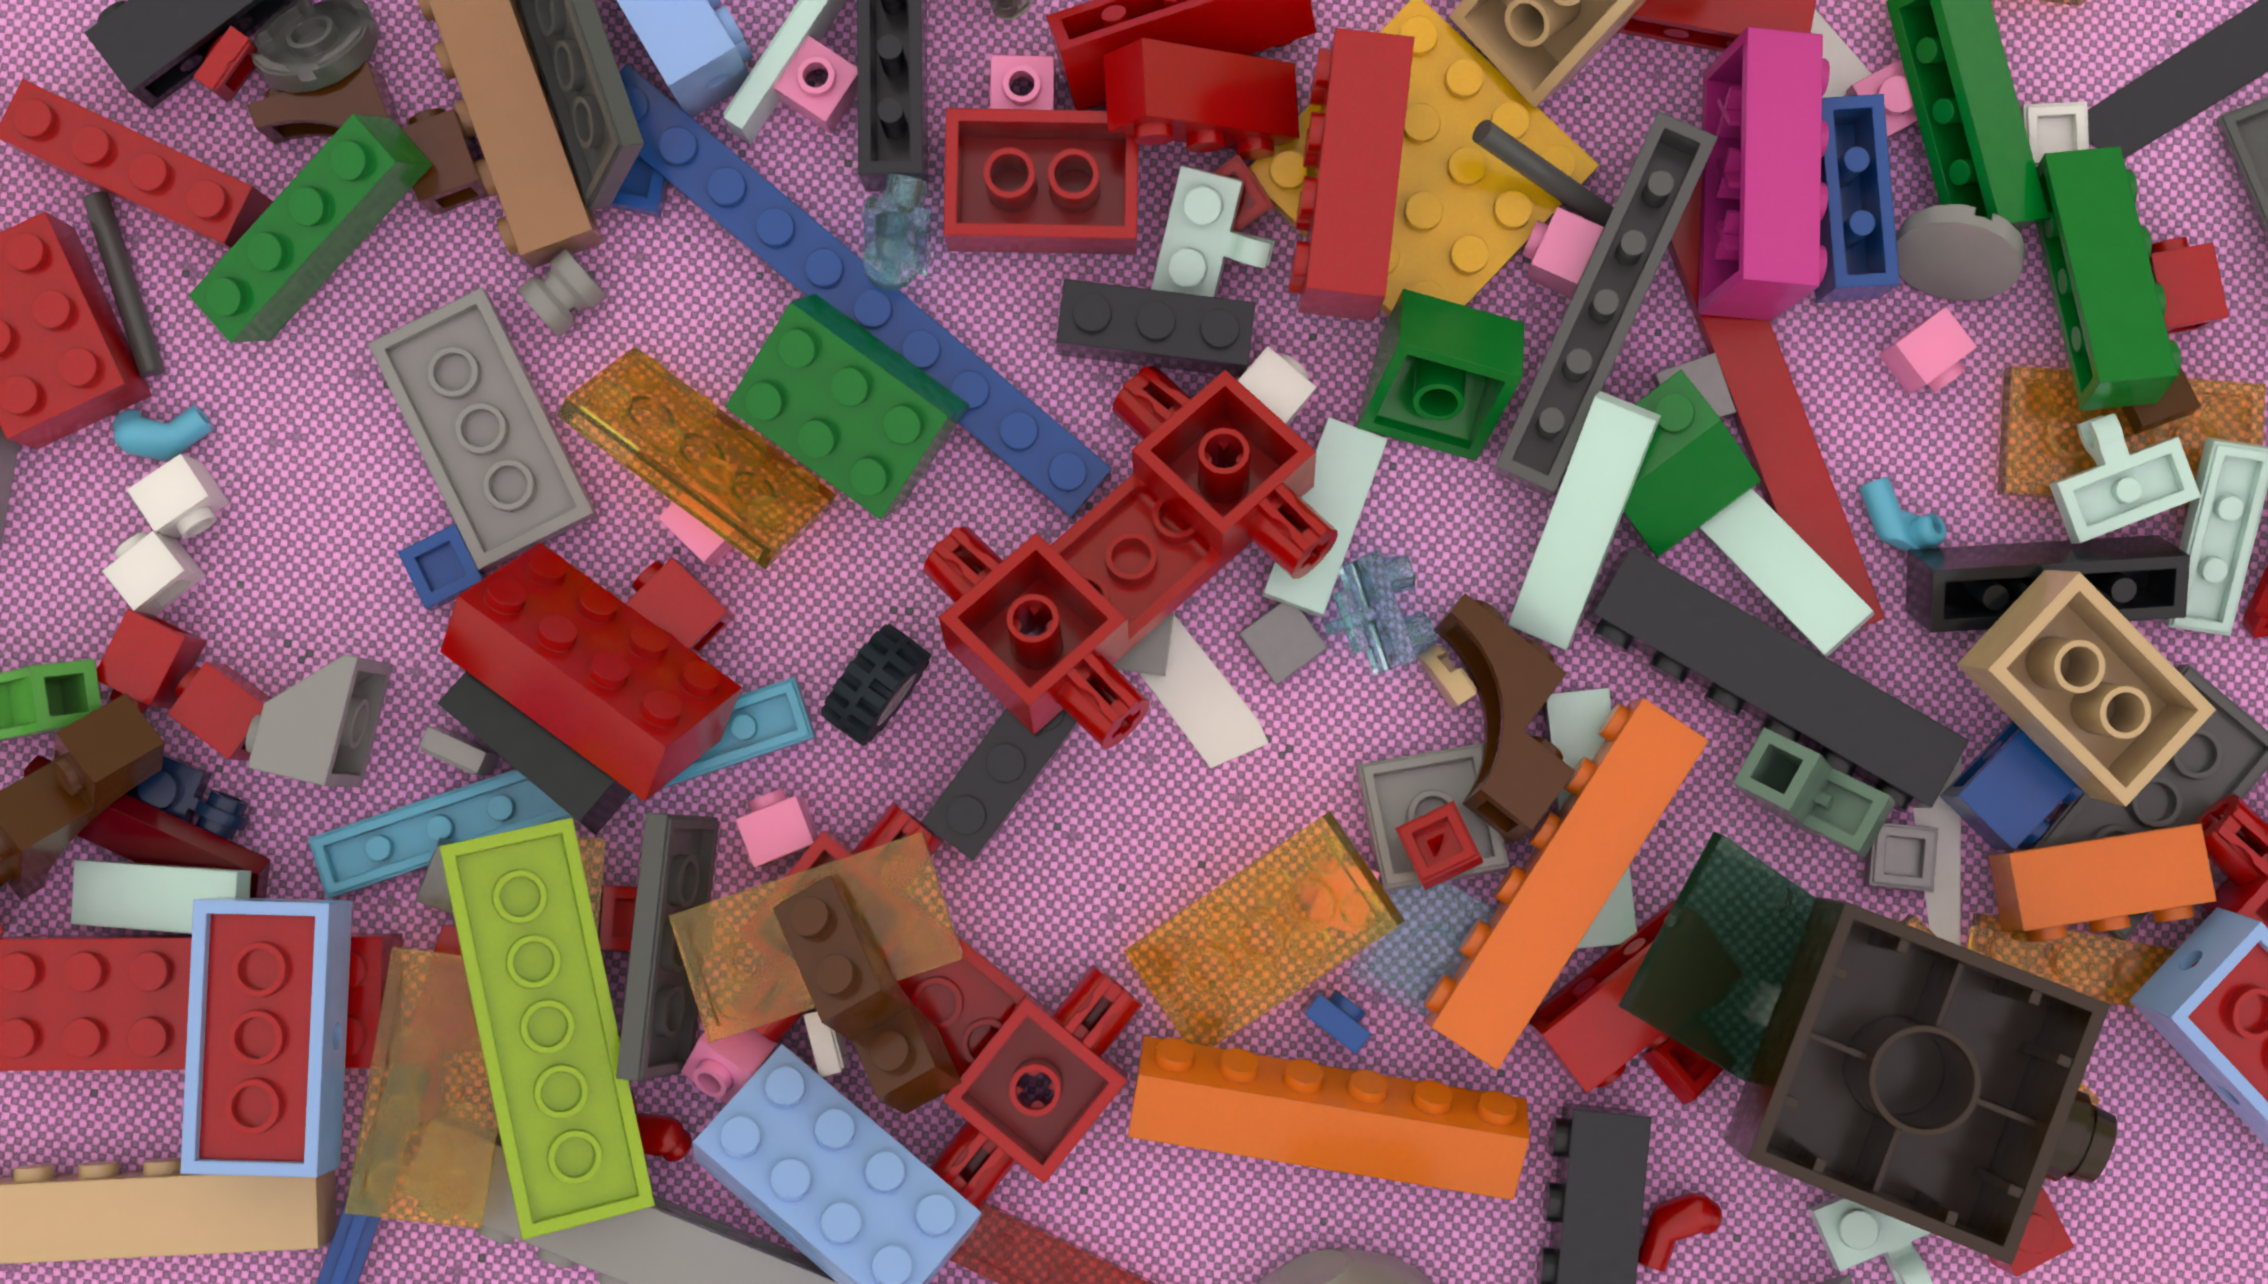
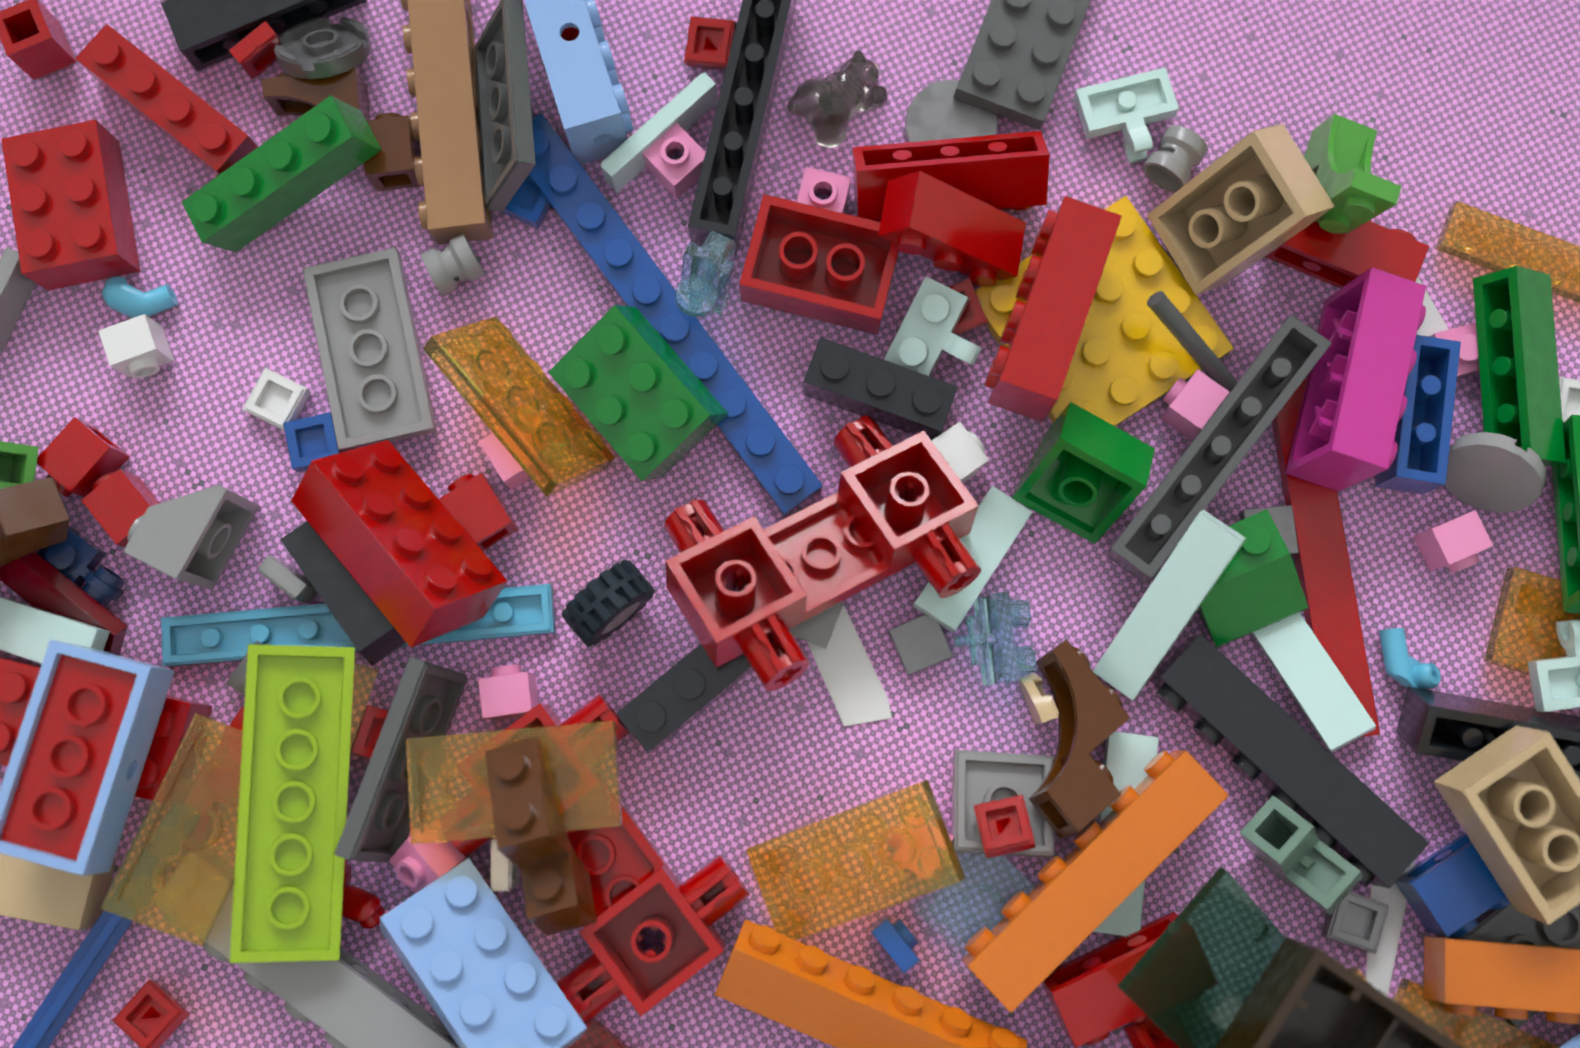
camera: 15 degrees right, 5 degrees down
dark grey bar [83,191,165,378] -> none
white plate [102,531,206,616] -> none
none -> white tile [242,368,312,431]

